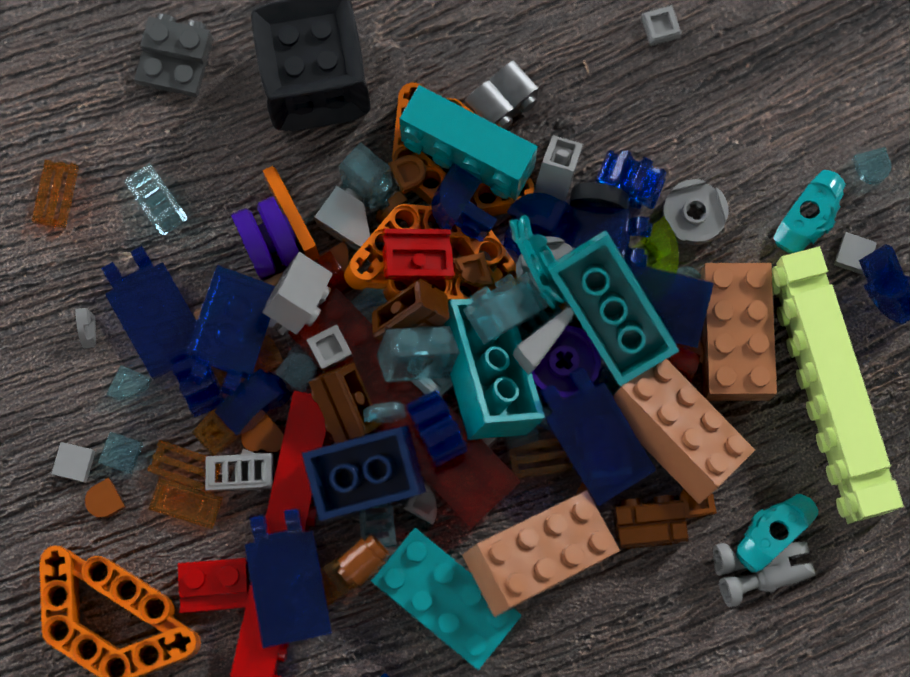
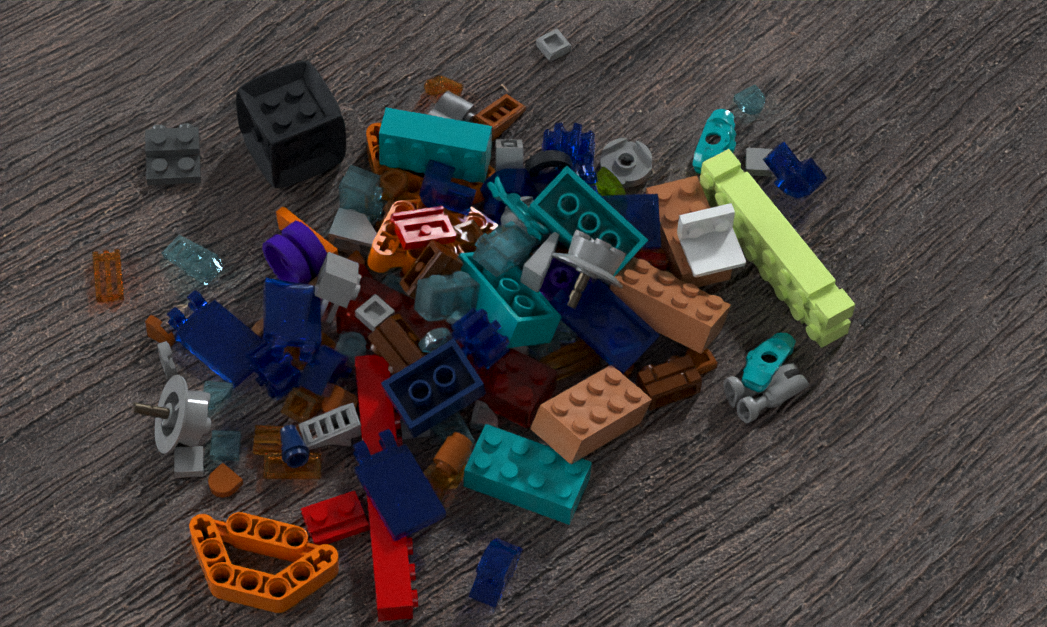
camera: 20 degrees left, 20 degrees down
none -> light grey piece [133,375,211,454]
none -> dark orange tile [145,315,176,348]
none -> dark blue cone [280,425,310,468]
none -> clear orange arm [424,75,464,96]
none -> dark orange slope [472,94,526,142]
none -> light grey piece [551,230,626,309]
none -> white bracket [677,203,746,277]

